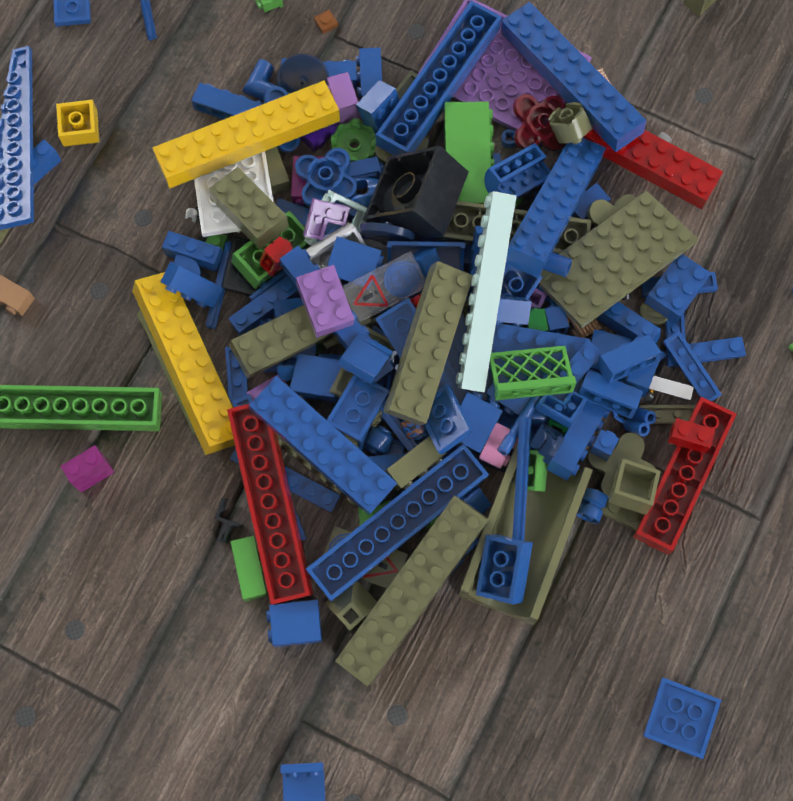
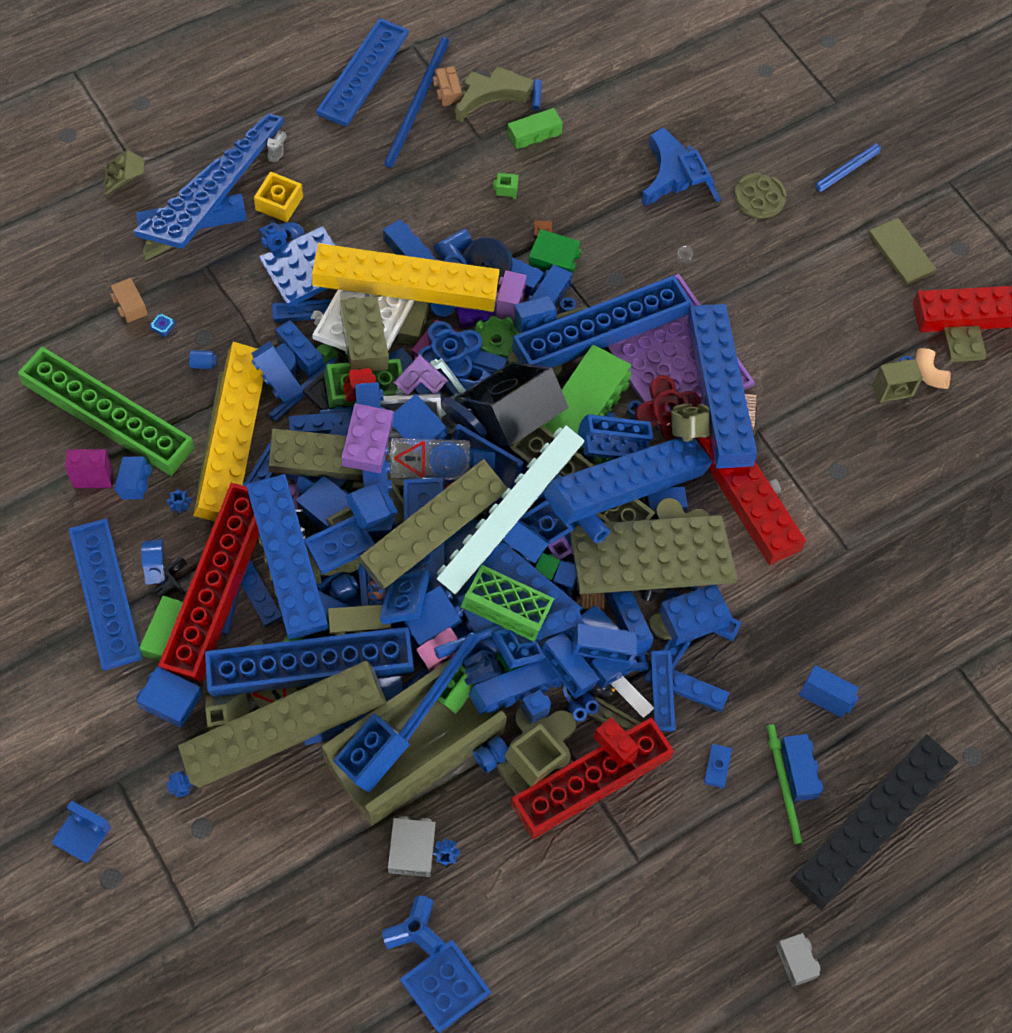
camera: 25 degrees right, 10 degrees down
none -> blue plate [68,518,143,671]
none -> blue brick [114,456,152,499]
none -> blue brick [141,539,166,585]
none -> blue tile [149,313,176,337]
none -> blue gear [166,488,192,514]
none -> blue gear [166,771,193,797]
none -> blue brick [189,350,218,369]
none -> blue brick [259,222,287,252]
none -> plate [259,226,335,308]
none -> light grey piece [267,131,287,162]
none -> blue piece [270,222,305,241]
none -> blue plate [272,299,332,323]
none -> blue piece [382,895,445,957]
none -> light grey brick [388,816,436,877]
none -> blue piece [402,668,430,691]
none -> blue gear [433,838,460,866]
none -> green brick [528,229,582,273]
none -> blue bush [560,297,576,313]
none -> blue plate [704,744,732,789]

